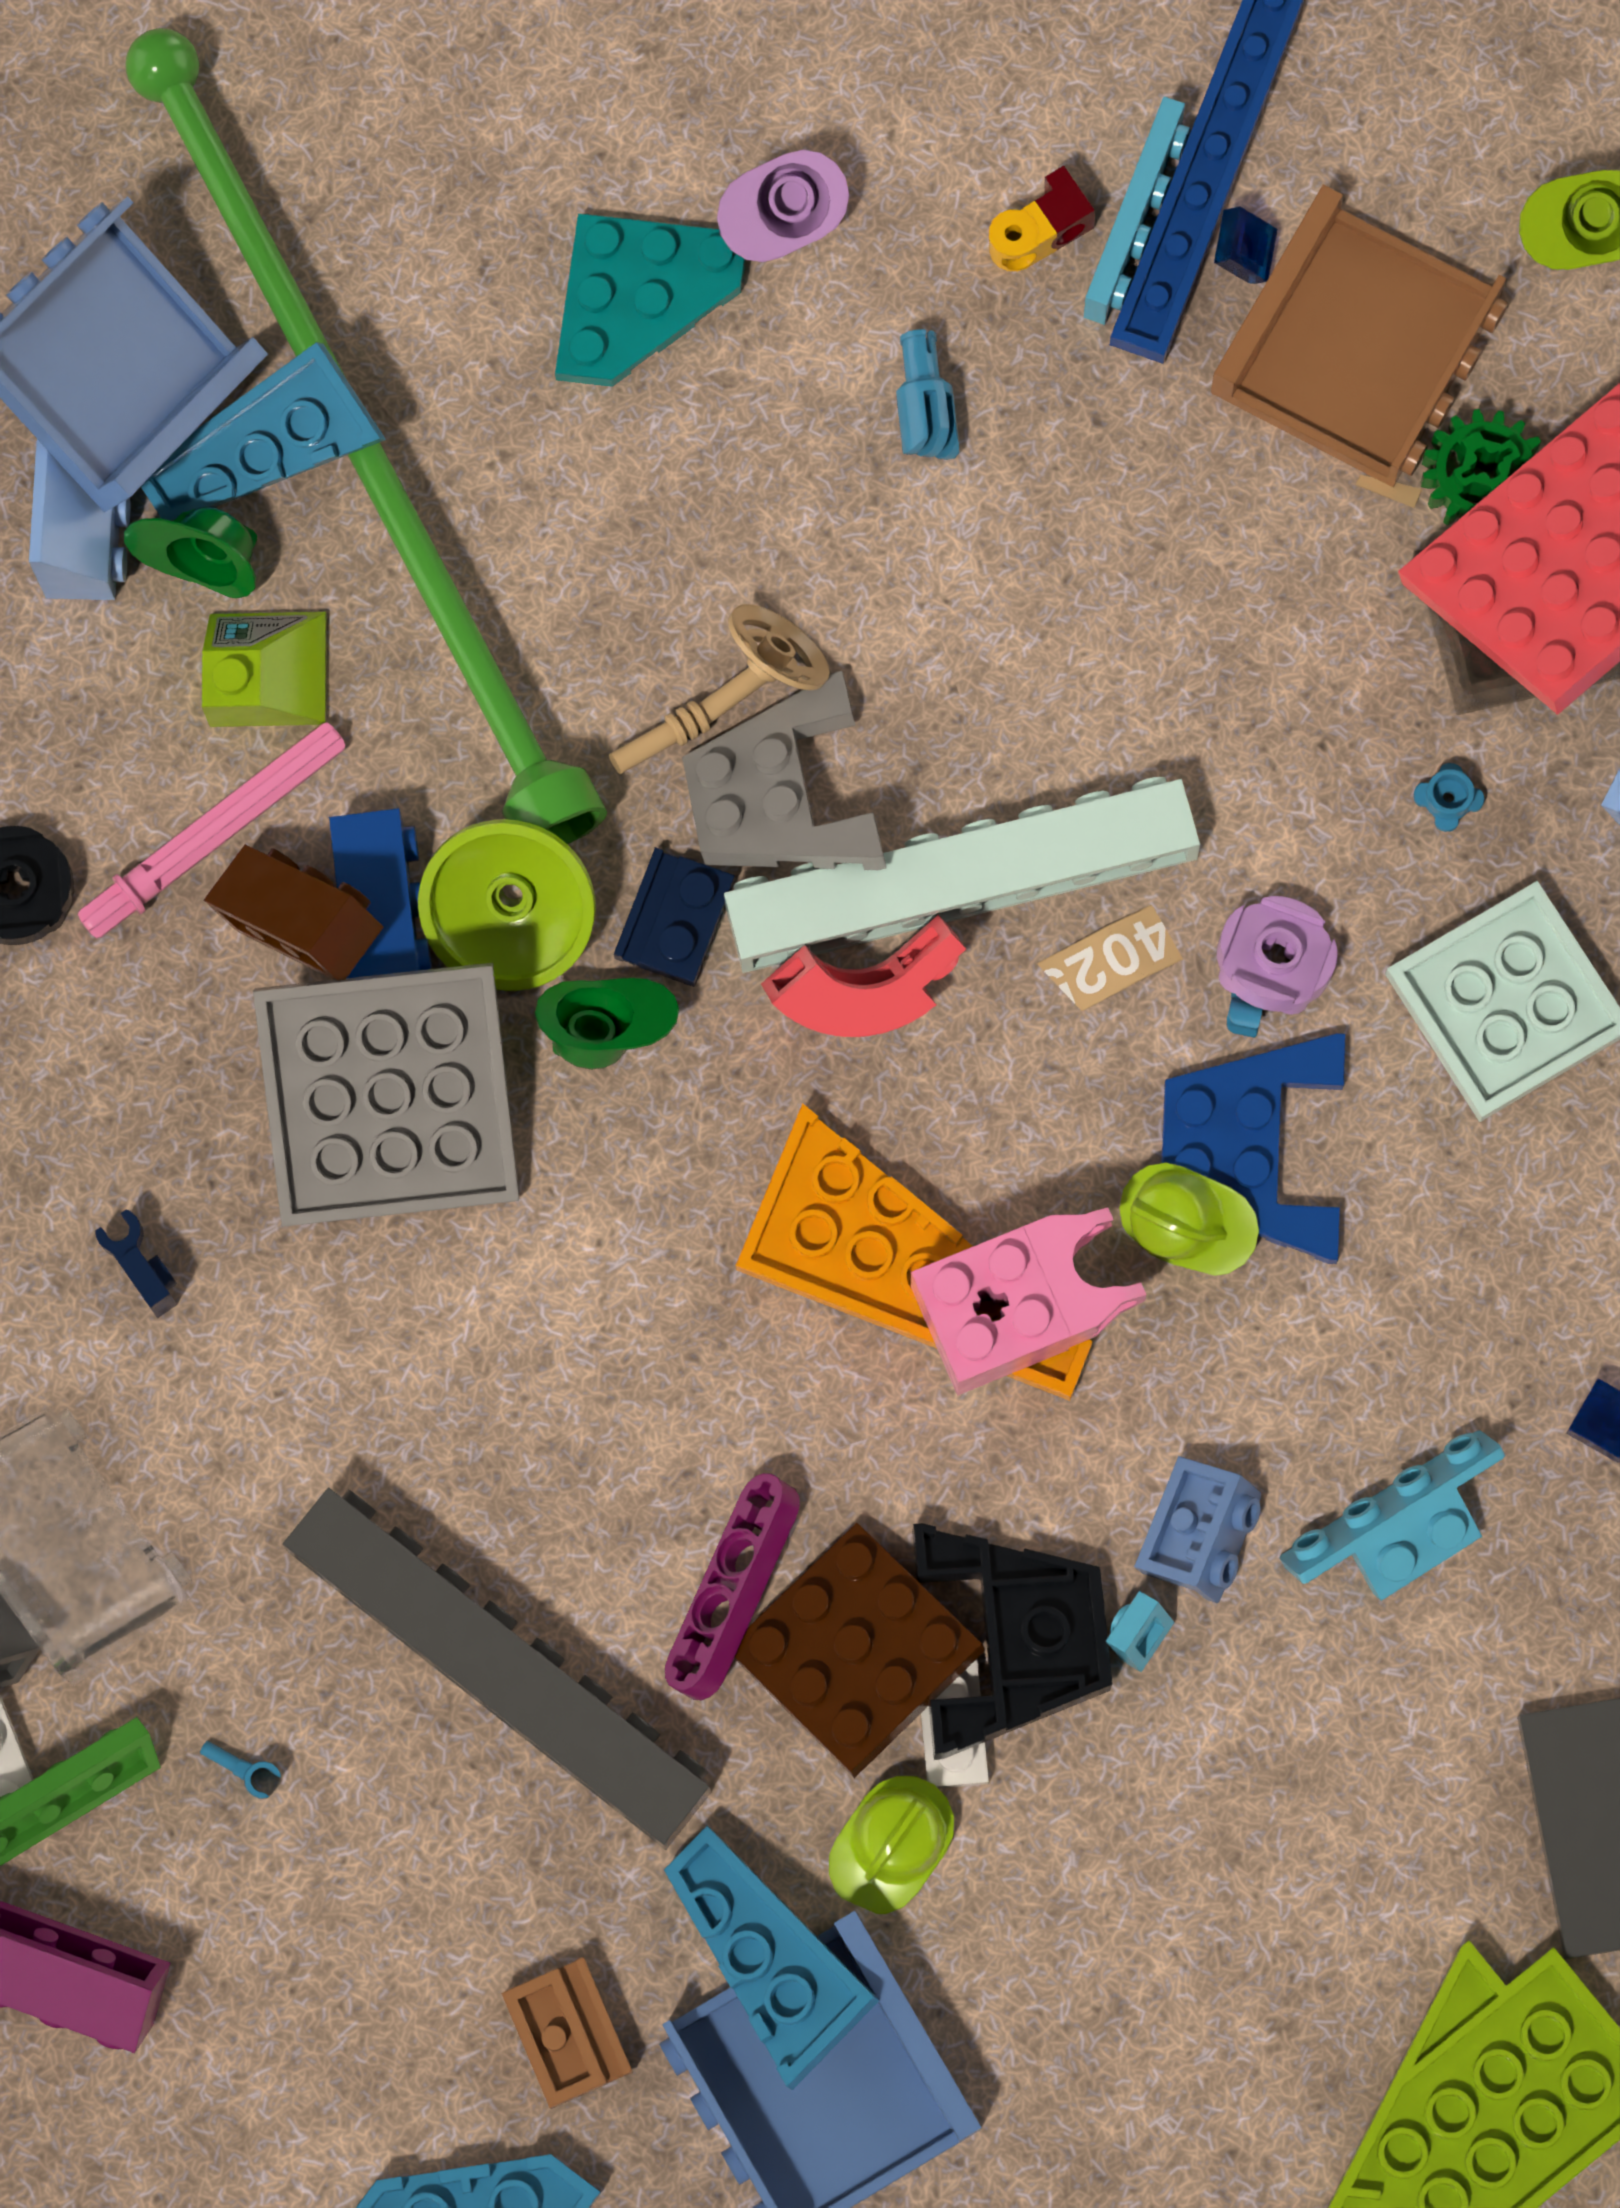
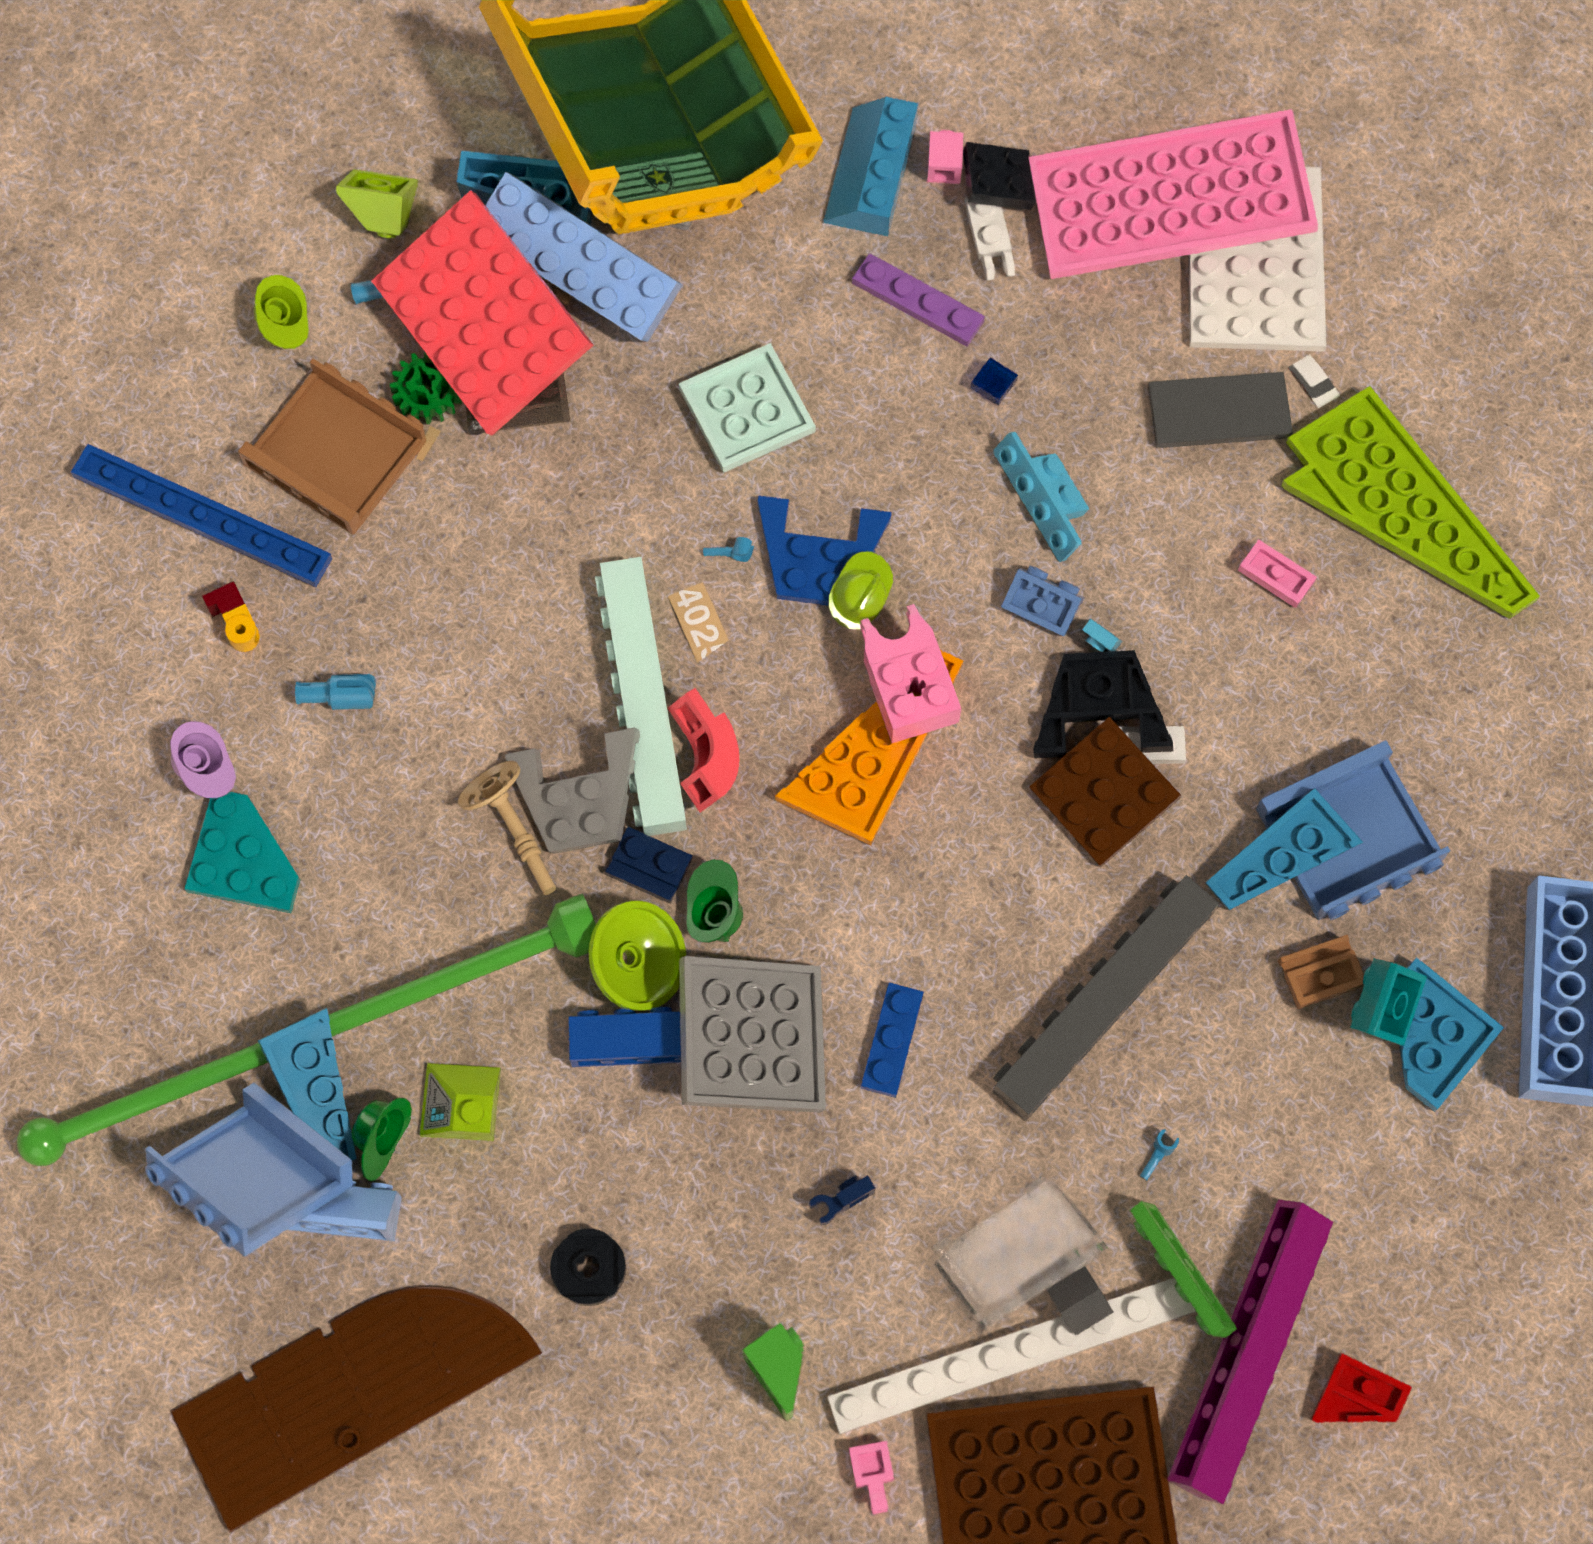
camera: 90 degrees left, 5 degrees down
bright pink axle [77,722,346,939] -> none
reddish brown brick [203,844,384,981] -> none
magenta beam [665,1473,800,1701] -> none
lime piece [829,1776,954,1914] -> none
medium azure plate [1083,96,1191,325] -> none
clear blue plate [1214,206,1278,284] -> none
lavender plate [1217,896,1338,1015] -> none
dark azure plate [1413,763,1484,832] -> none
none -> blue plate [860,982,924,1098]
none -> bright pink plate [1238,539,1317,608]
none -> teal slope [1350,958,1427,1046]

